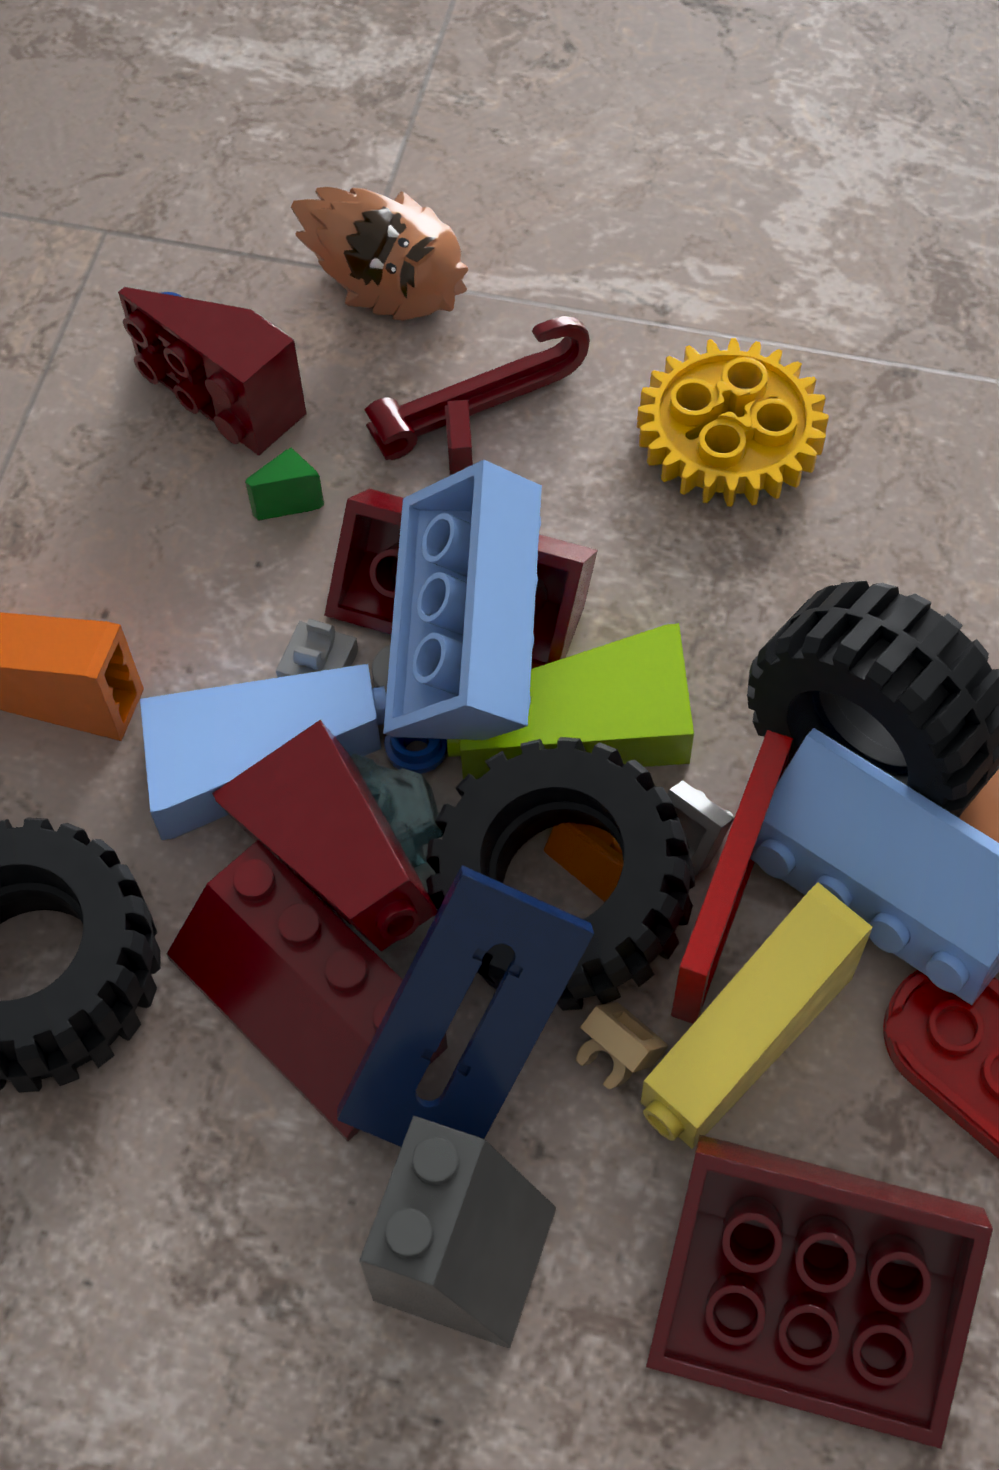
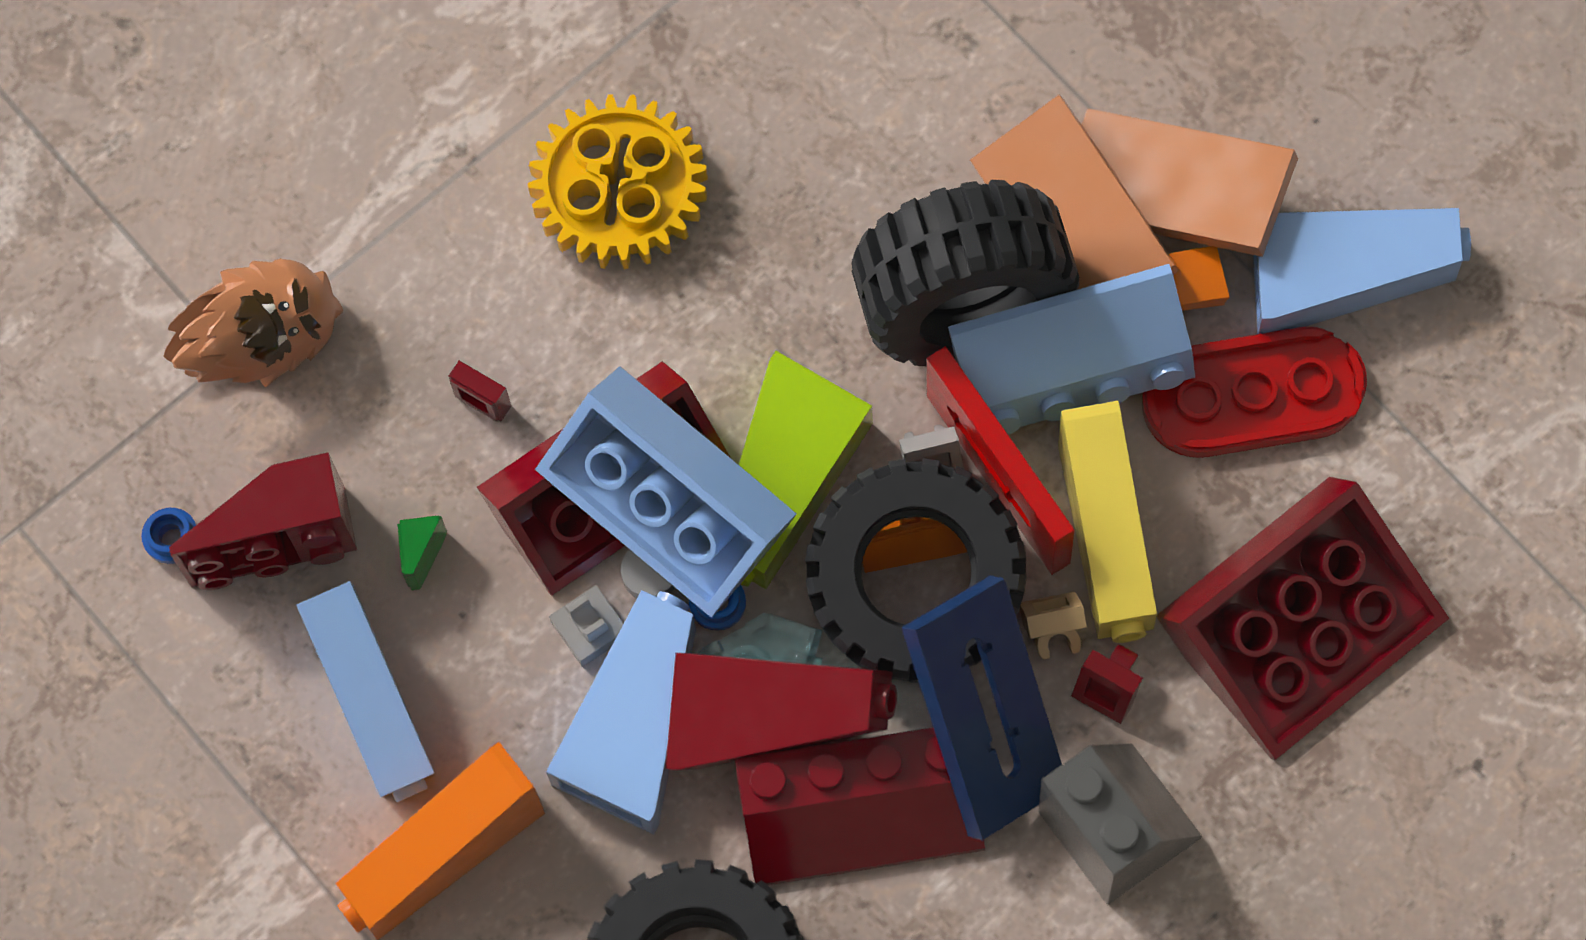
camera: 50 degrees left, 10 degrees up
dark red piece [364,316,590,460] -> none
none -> light blue slope [296,581,435,802]
none -> dark red tile [1071,644,1143,724]

